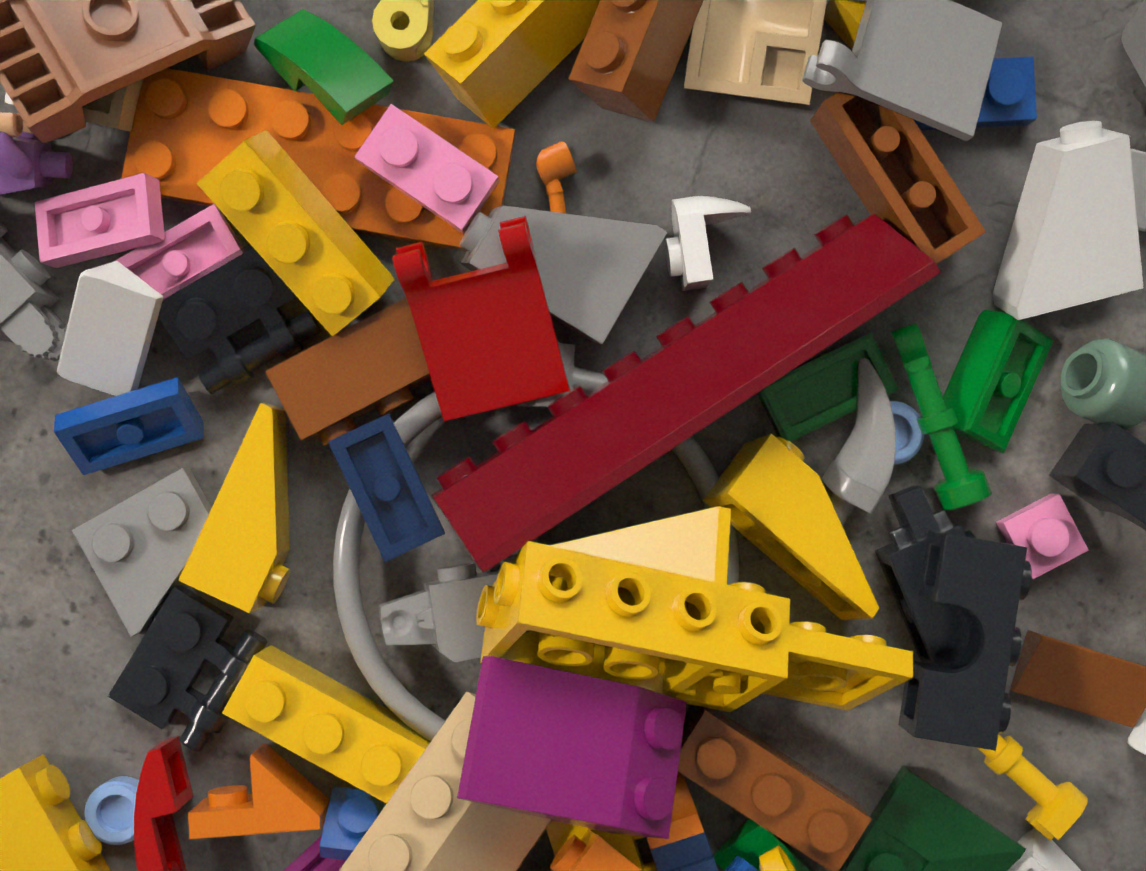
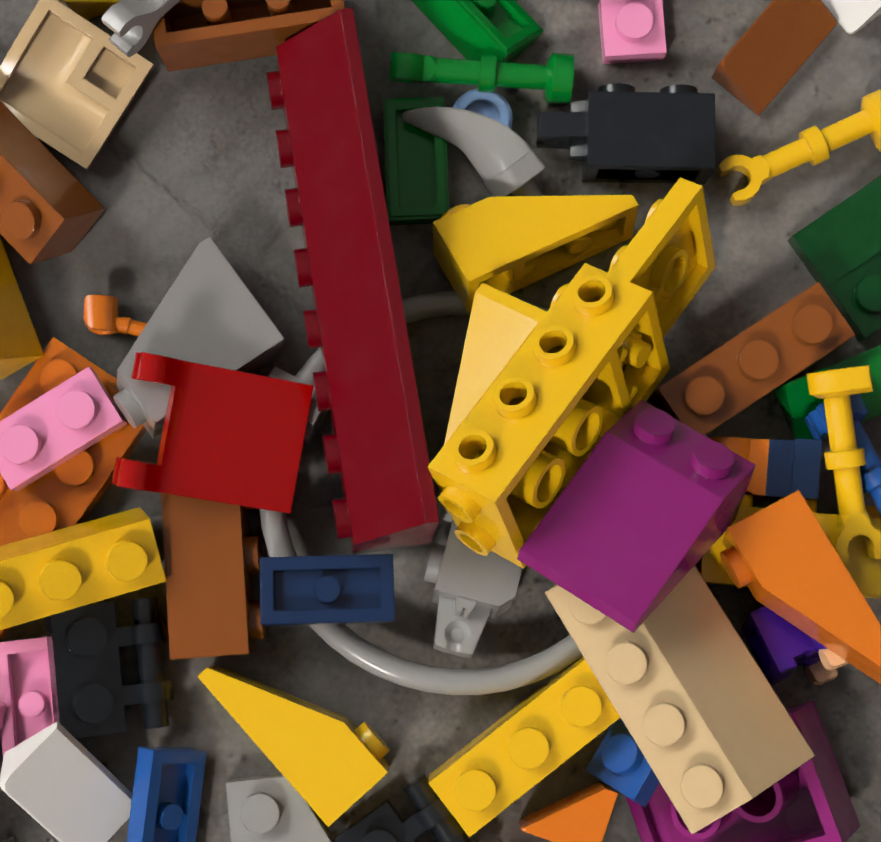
camera: 60 degrees left, 5 degrees down
white plate [665,196,751,291] -> none
black arch [898,531,1032,751] -> none

